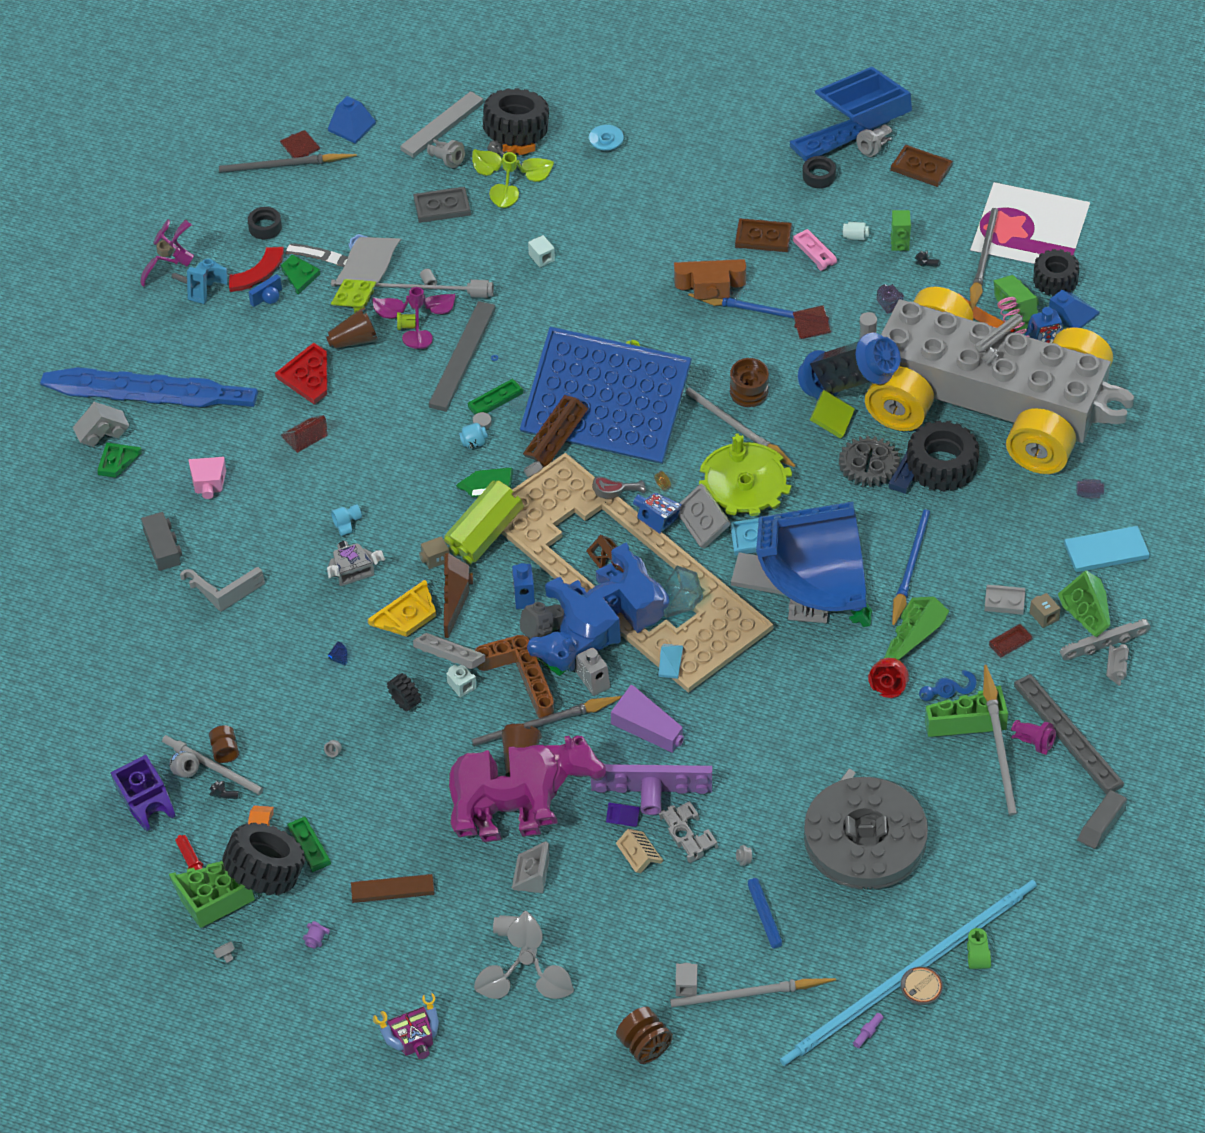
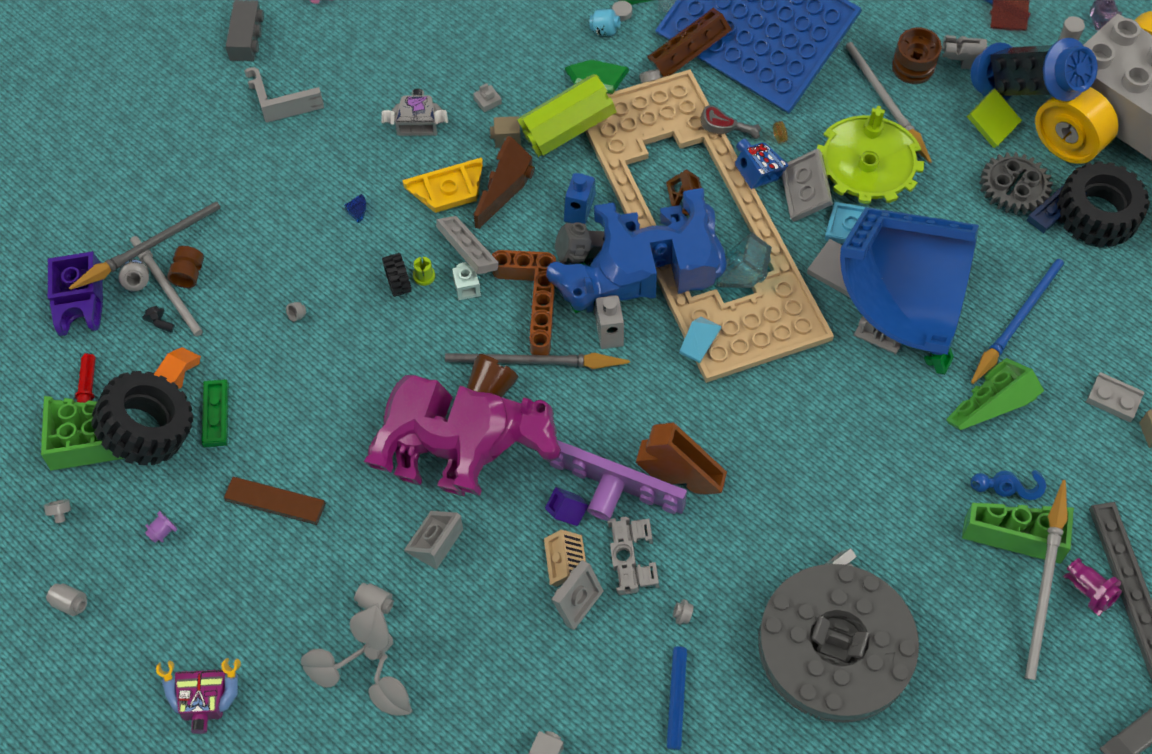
camera: 20 degrees right, 10 degrees up
medium azure piece [331,504,362,536] -> none
medium lavender slope [611,685,684,753] -> none
red cylinder [868,657,909,698] -> none
clear red tile [989,624,1032,658] -> none
none -> light grey brick [46,583,87,616]
none -> dark grey piece [69,202,221,290]
none -> lime bush [413,257,435,286]
none -> light grey tile [473,83,502,112]
none -> light grey hinge [551,560,603,630]
none -> dark orange brick [635,422,727,494]
none -> light grey plate [942,35,987,69]

